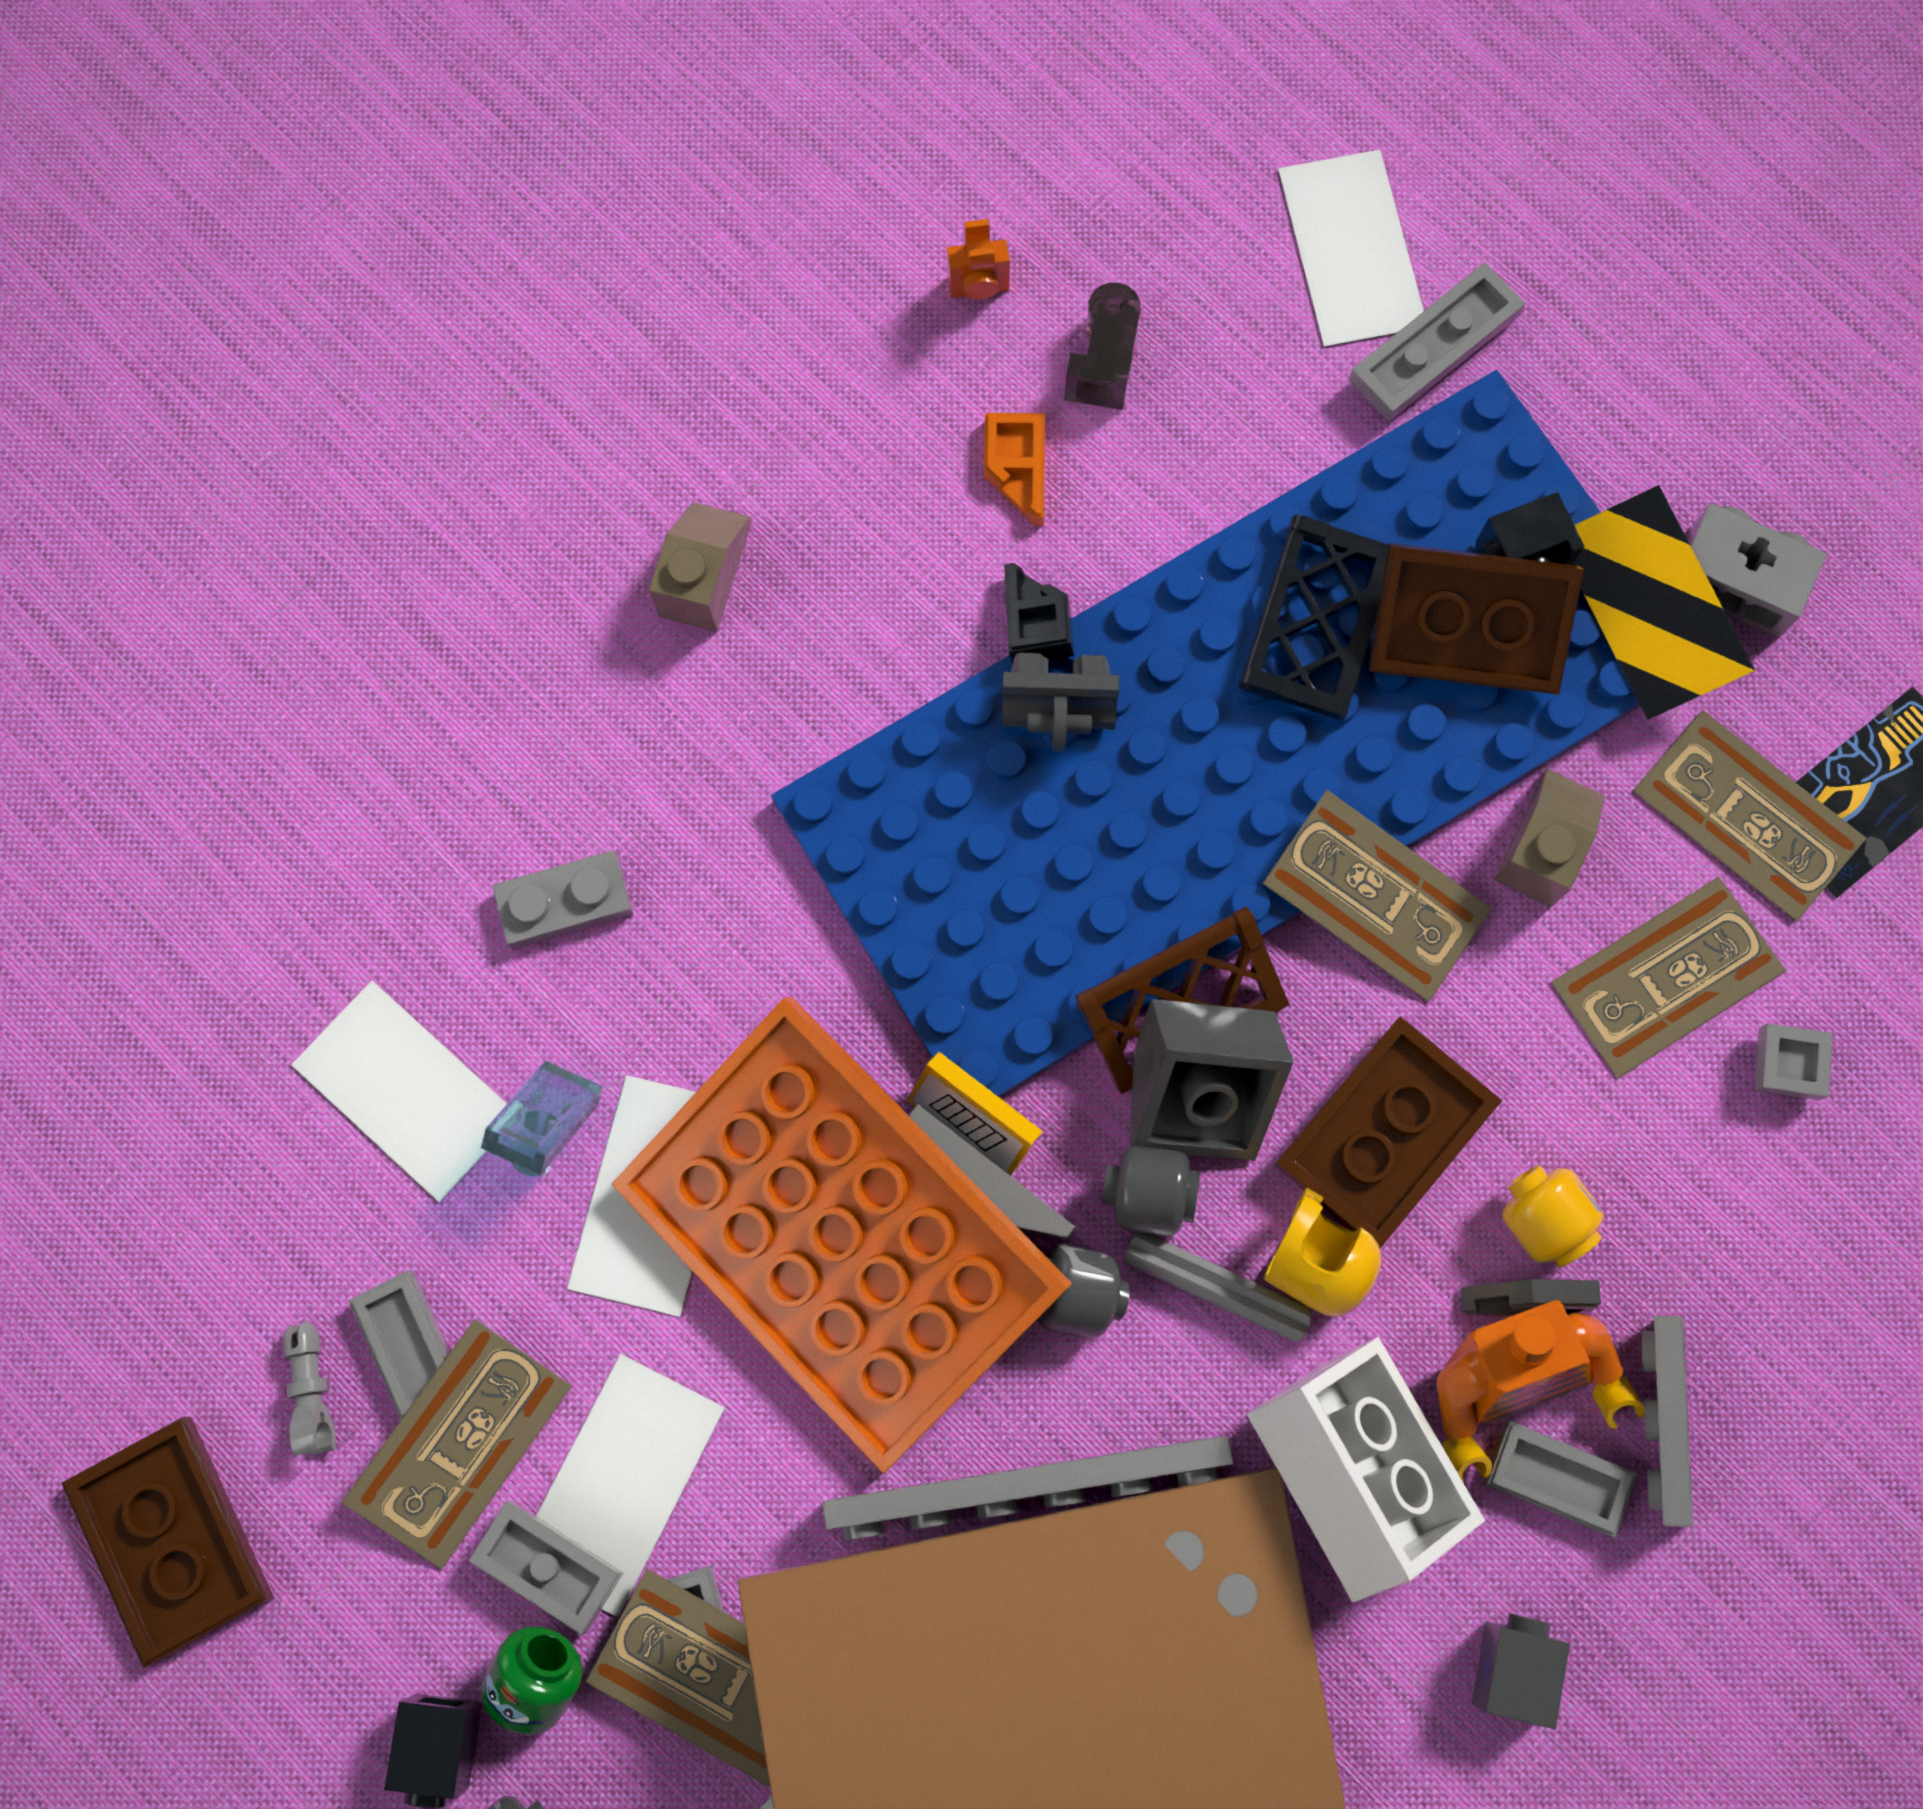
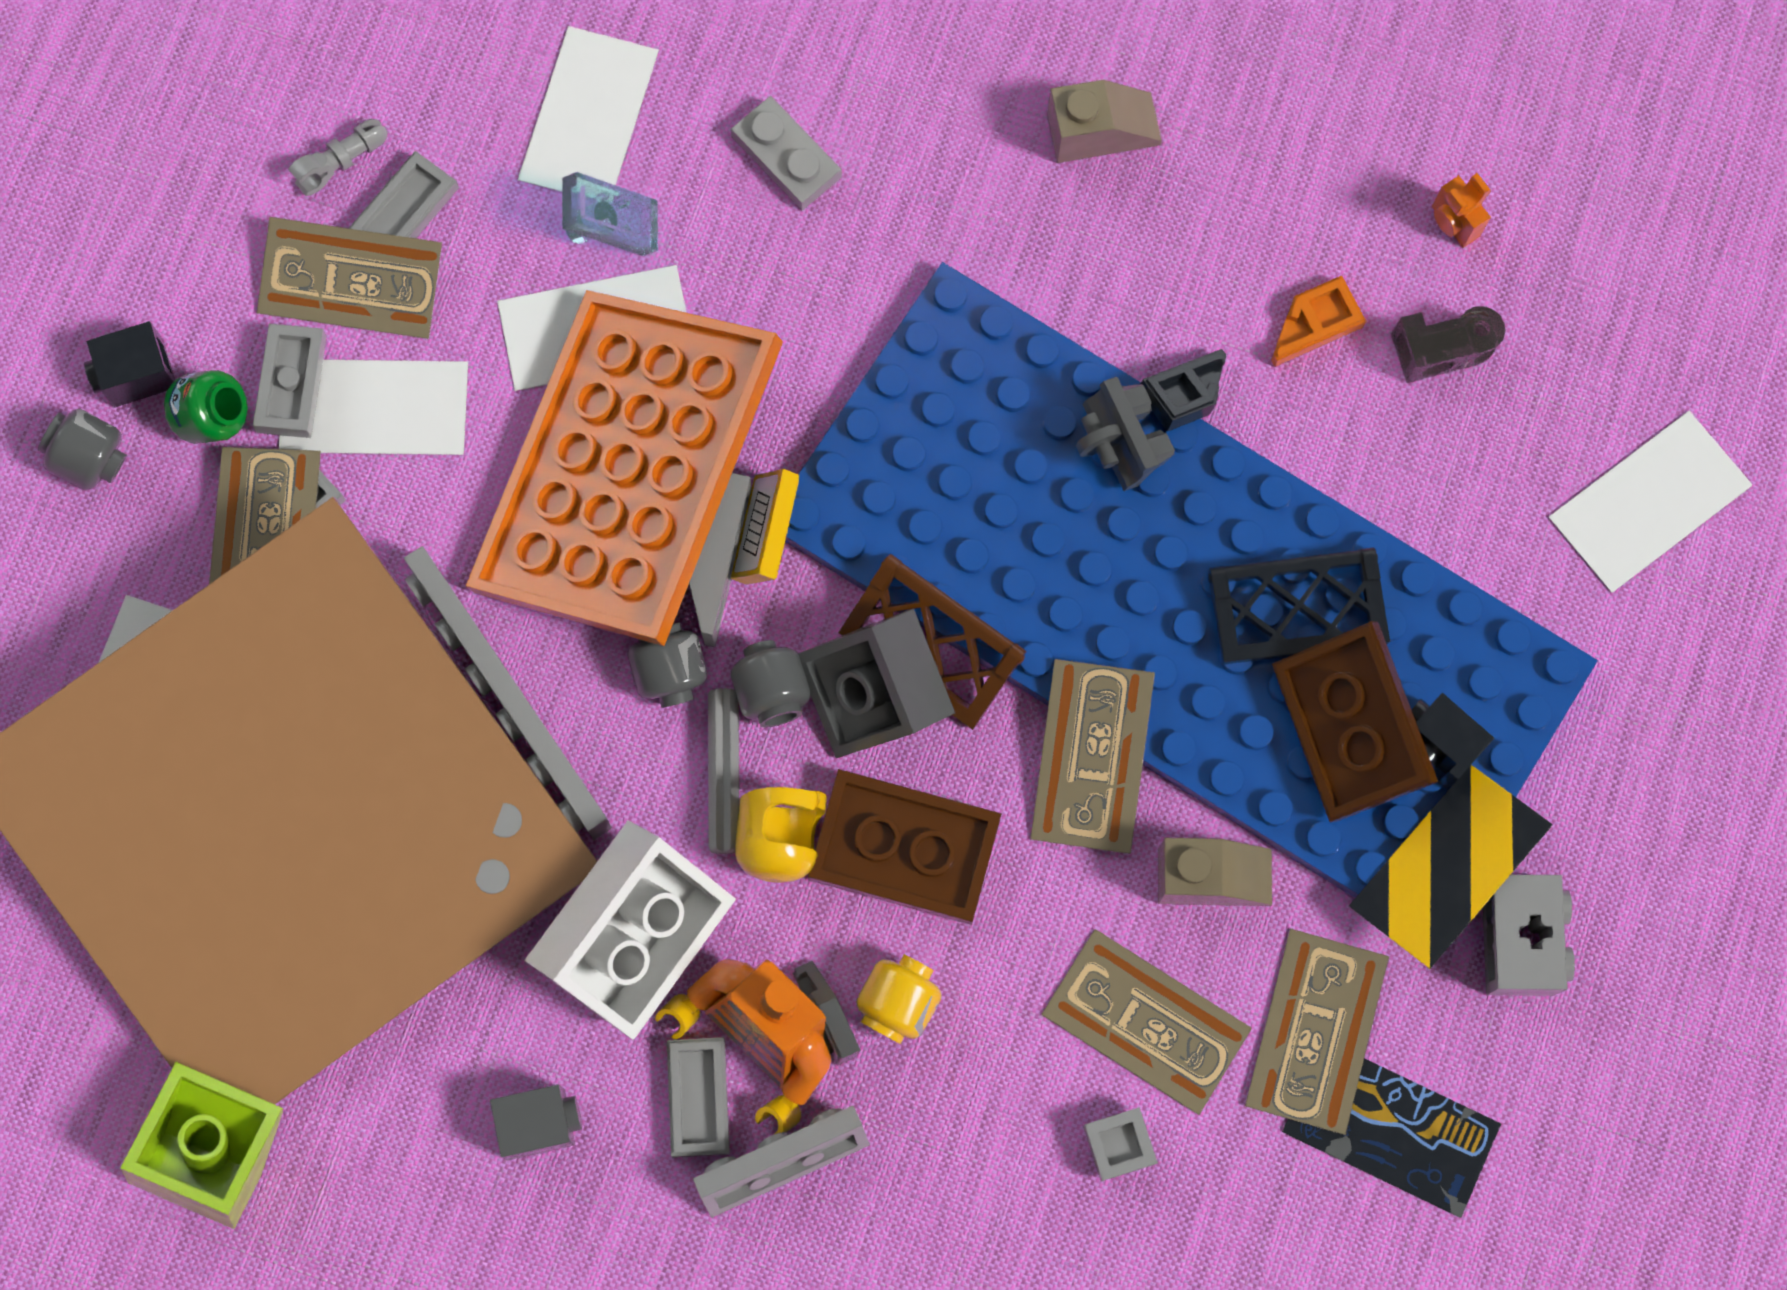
camera: 60 degrees right, 0 degrees up
reddish brown tile [61,1417,274,1668] -> none
light grey plate [1348,262,1526,422] -> none

